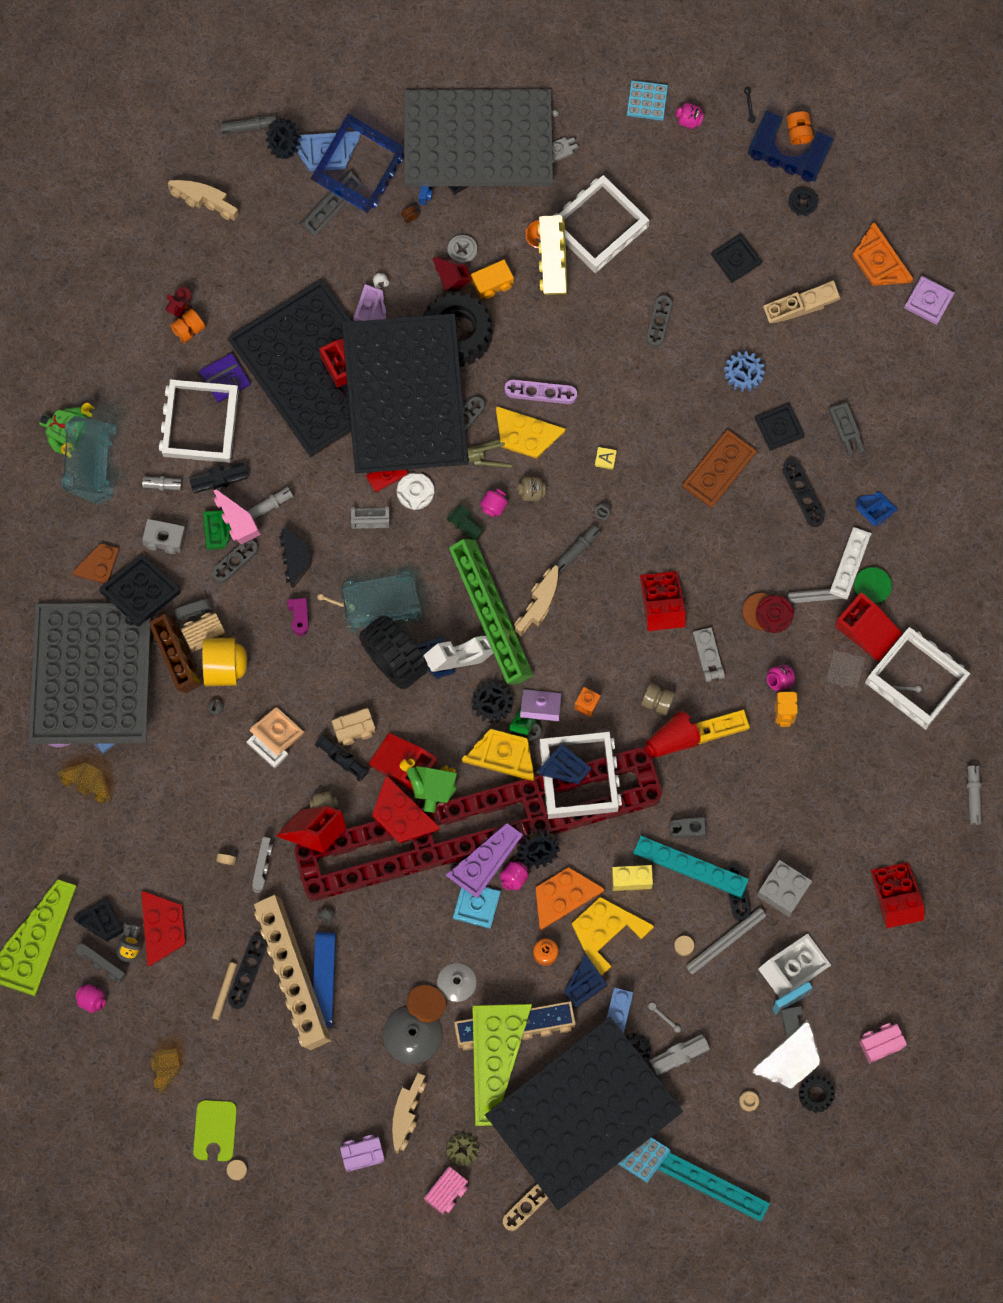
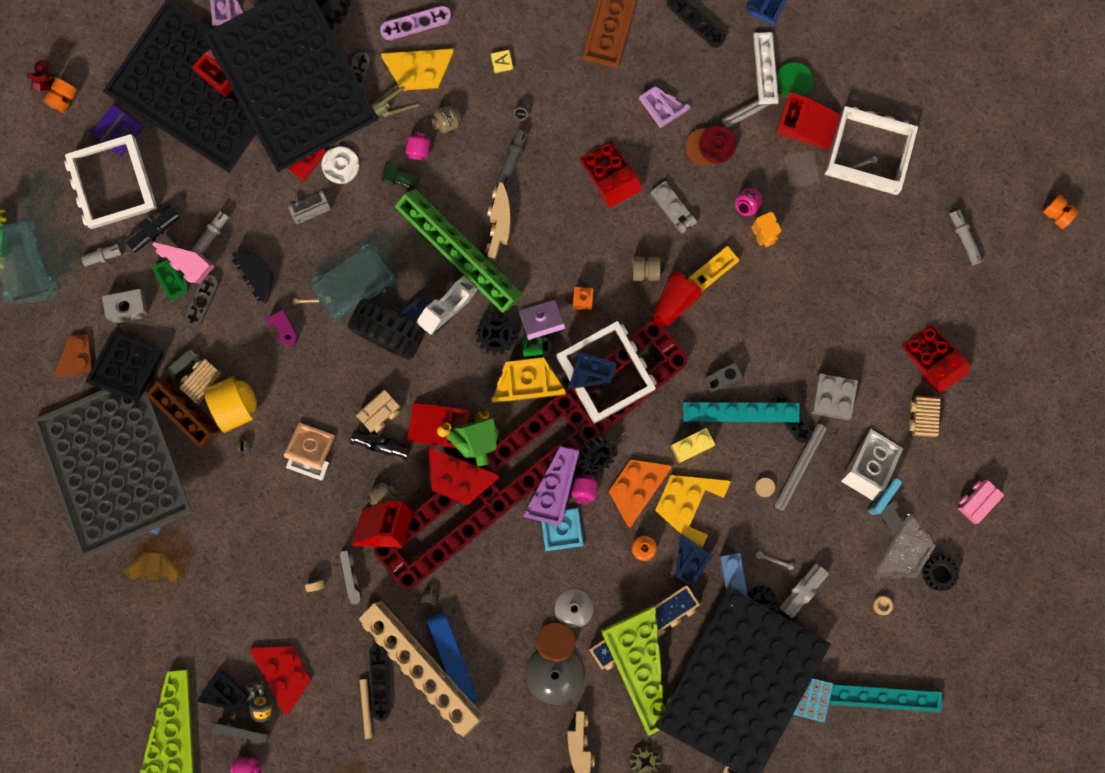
camera: 25 degrees left, 10 degrees up
none -> lavender wing [639,87,690,129]
none -> tan brick [909,396,940,437]

